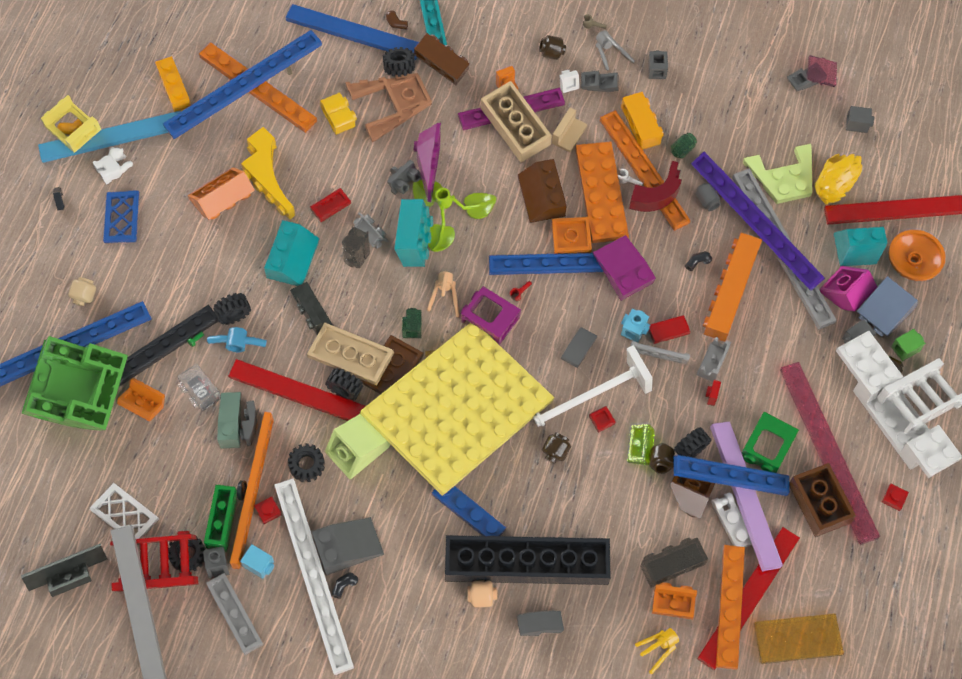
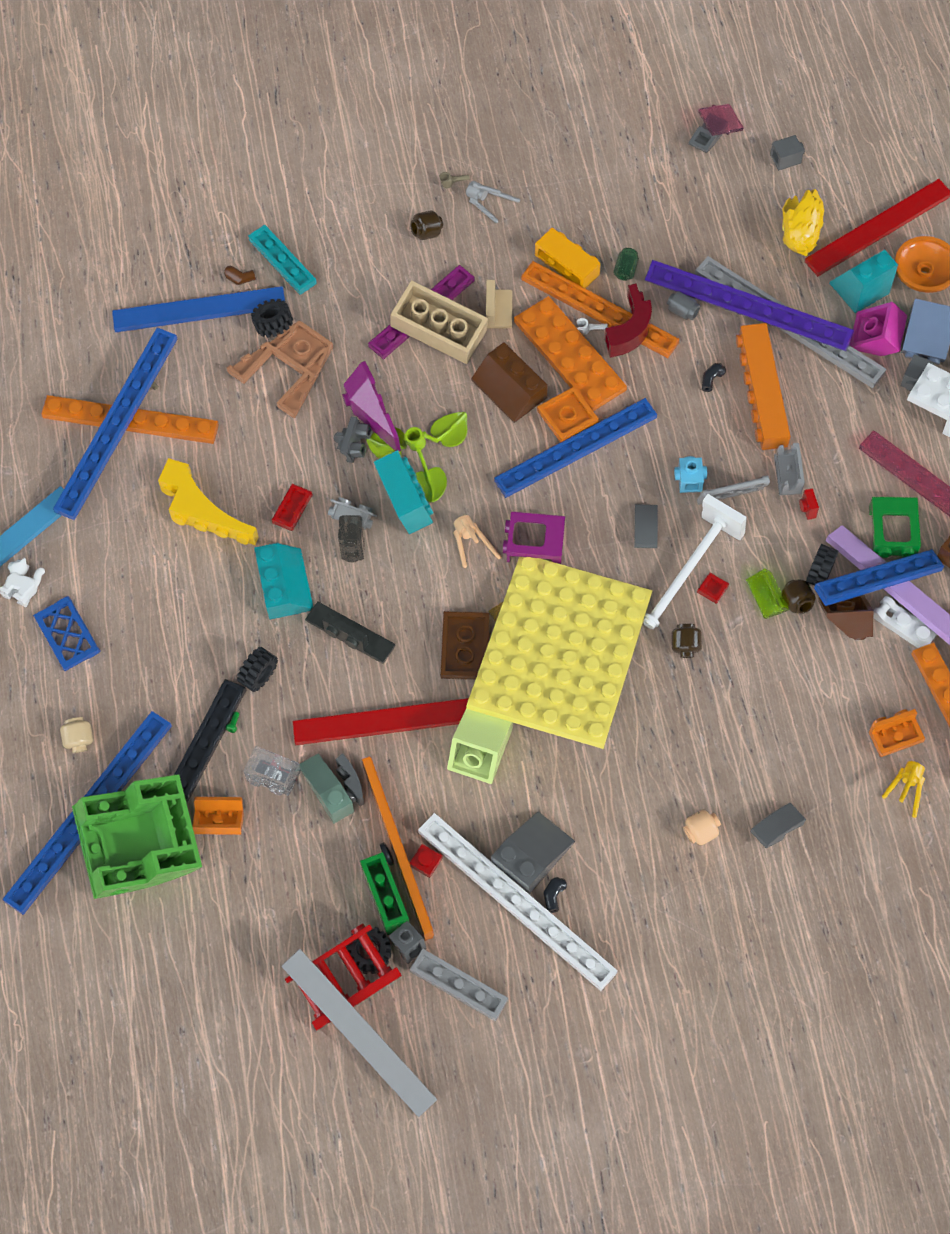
camera: 25 degrees left, 0 degrees up
pearl dark grey bracket [21,544,108,597] -> none
white window [90,483,159,539] -> none
light orange brick [155,56,191,112] -> none
orange slope [188,167,255,220] -> none
dark azure piece [207,327,267,353] -> none
medium azure brick [240,544,274,579] -> none
black tyre [288,443,325,482] -> none
tan plate [307,323,394,385] -> none
yellow brick [320,92,357,135] -> none
black tyre [325,368,364,401] -> none
clear green brick [402,308,422,338] -> none
reddish brown brick [414,33,470,85] -> none
blue plate [432,486,506,536] -> none
black brick [445,535,611,585] -> none
orange bracket [496,66,519,90] -> none
red hand [510,281,532,301] -> none
white tile [559,70,580,93] -> none
dark grey slope [581,70,619,92] -> none
magenta slope [593,235,656,301] -> none
clear smoke brick [640,537,708,588] -> none
dark grey brick [648,50,668,79] -> none
red tile [649,315,691,344] -> none
yellowish green wing [743,144,812,204] -> none

